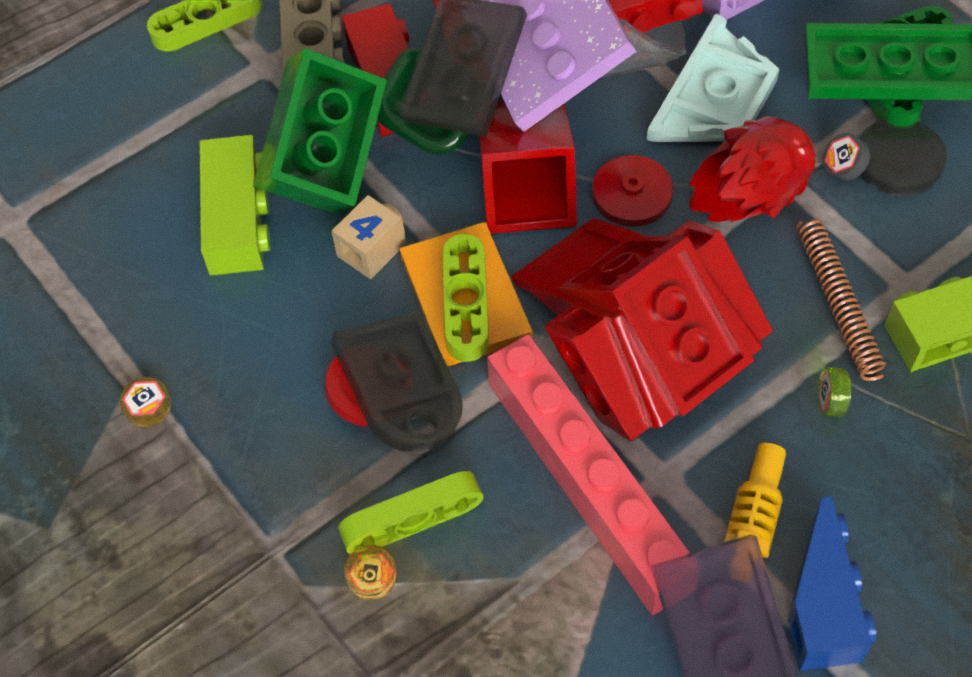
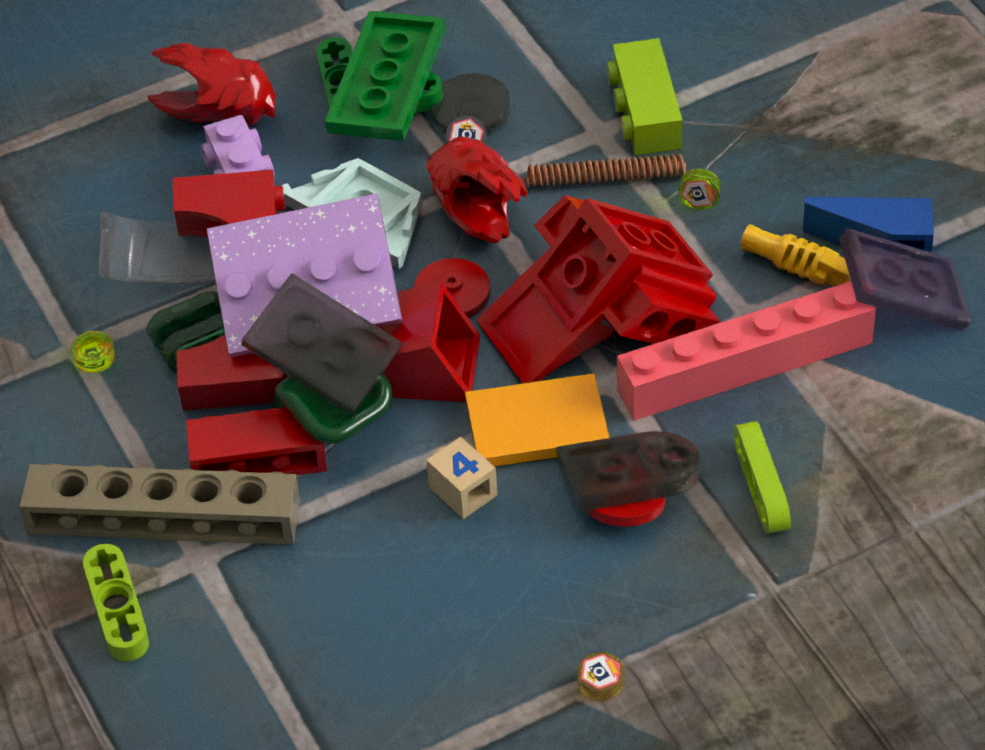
camera: 80 degrees left, 10 degrees down
lime brick [200,135,271,276] -> none
green brick [253,48,387,215] -> none
clear yellow tile [344,545,397,600] -> none
lime beam [443,234,489,362] -> none

